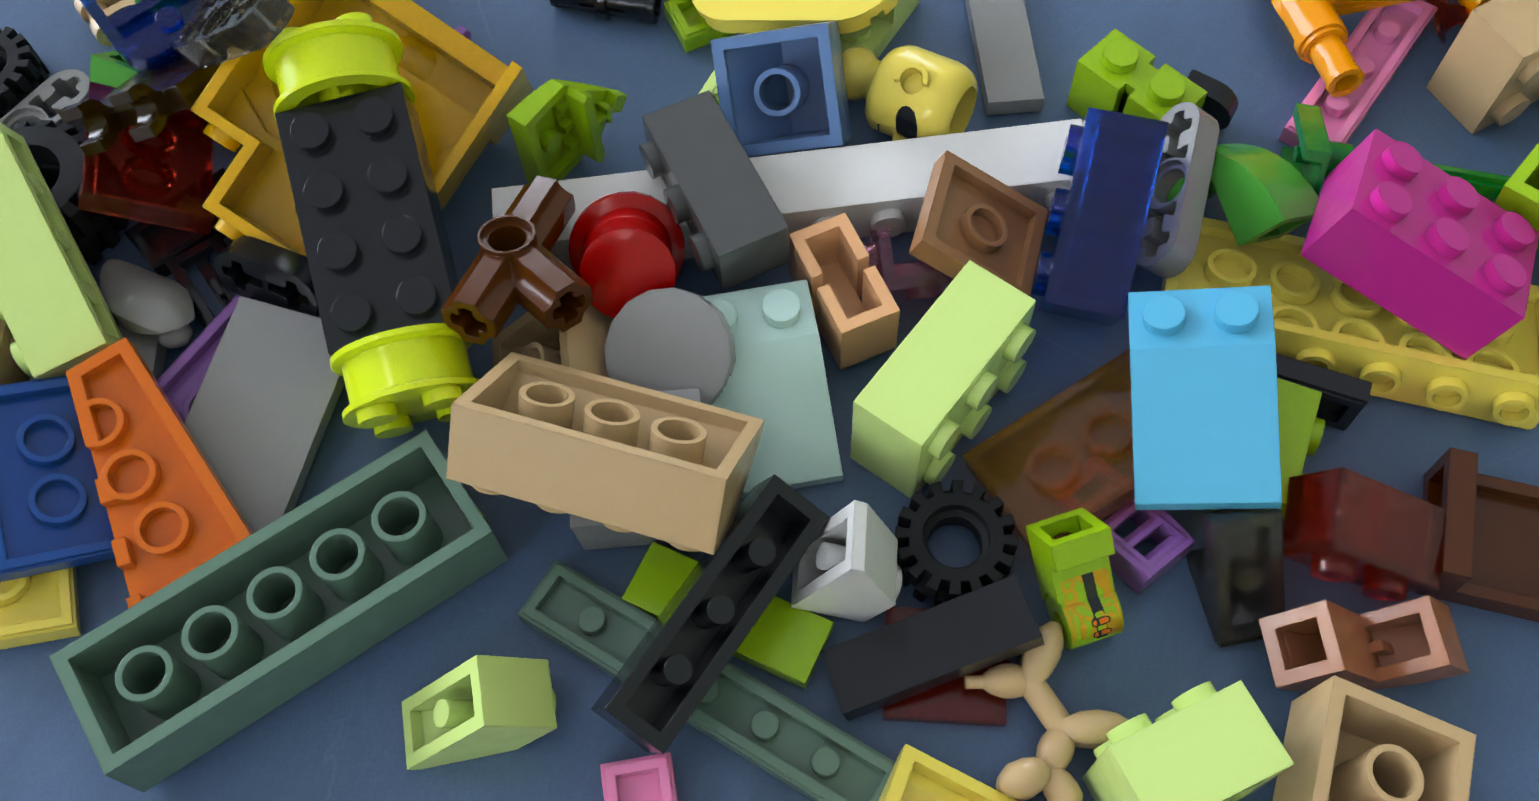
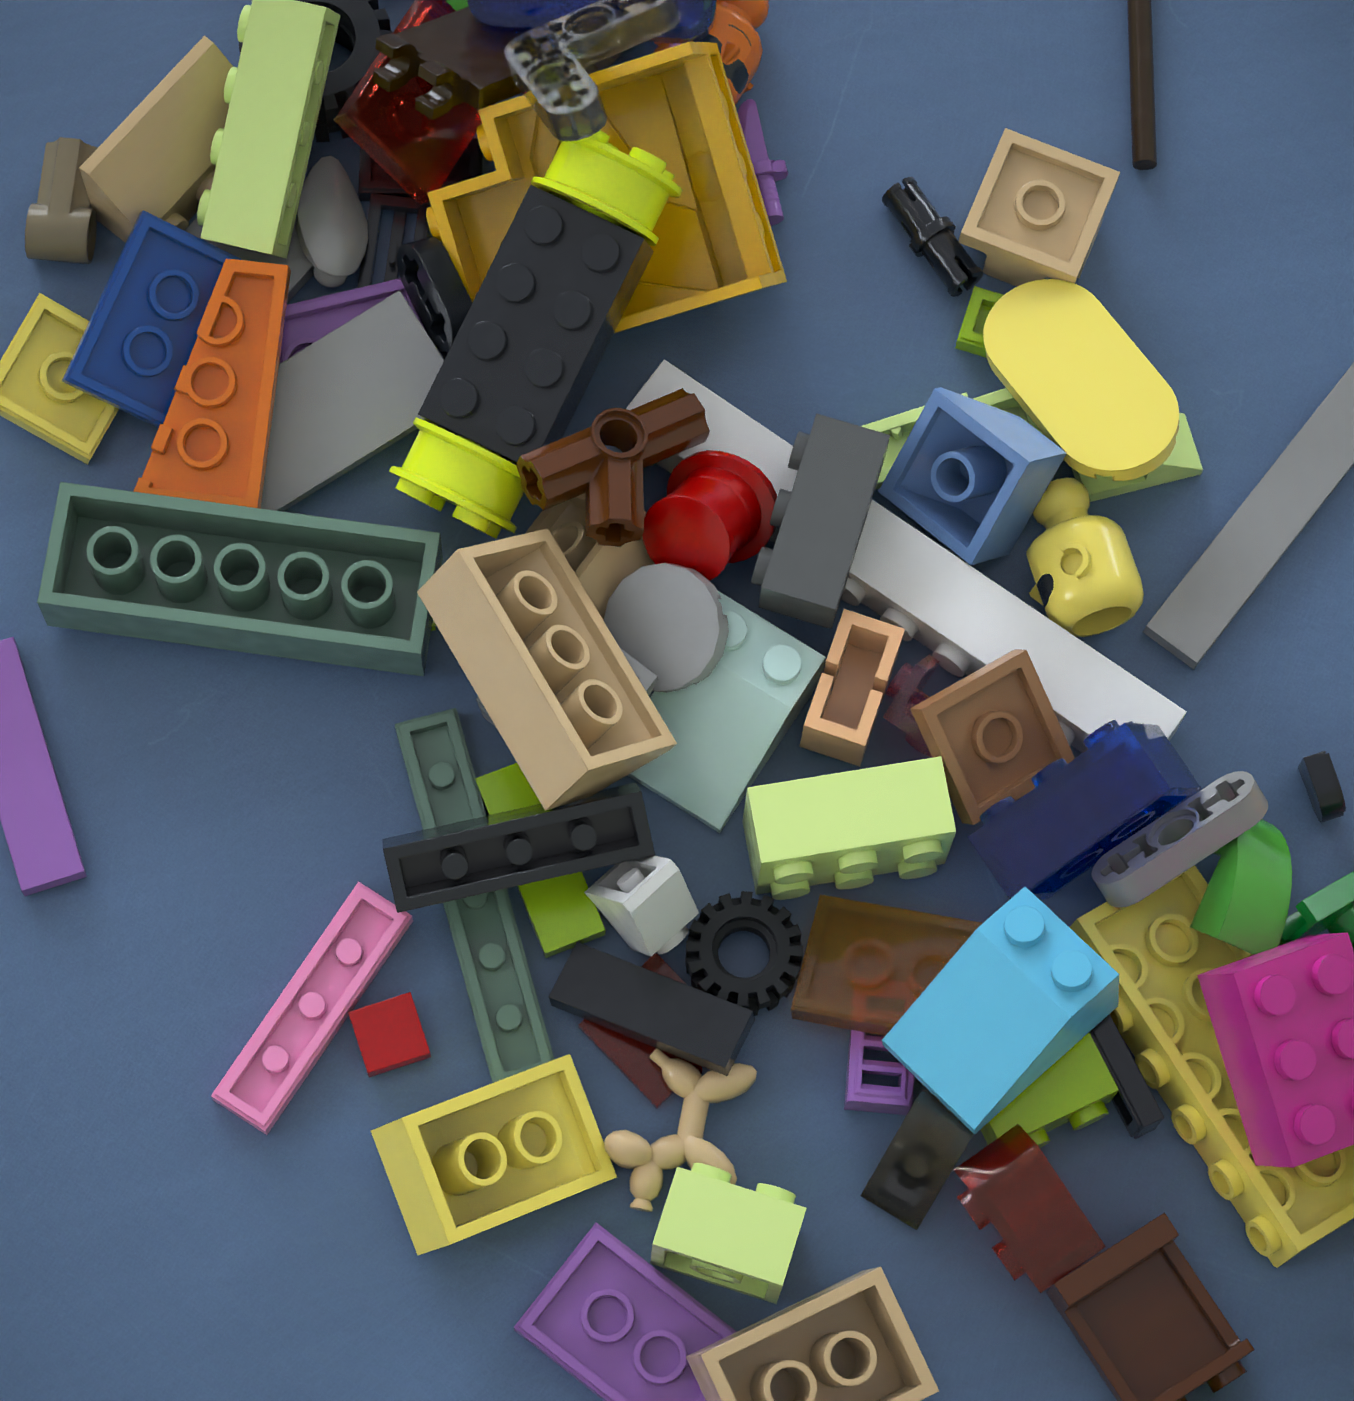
camera: 35 degrees right, 10 degrees up
yellowish green slope [401,655,557,770] -> none
lime slope [506,79,627,184] -> none
lime leg [1025,507,1124,651] -> none
lime piece [1066,29,1208,165] -> none
nougat brick [1258,595,1470,692] -> none

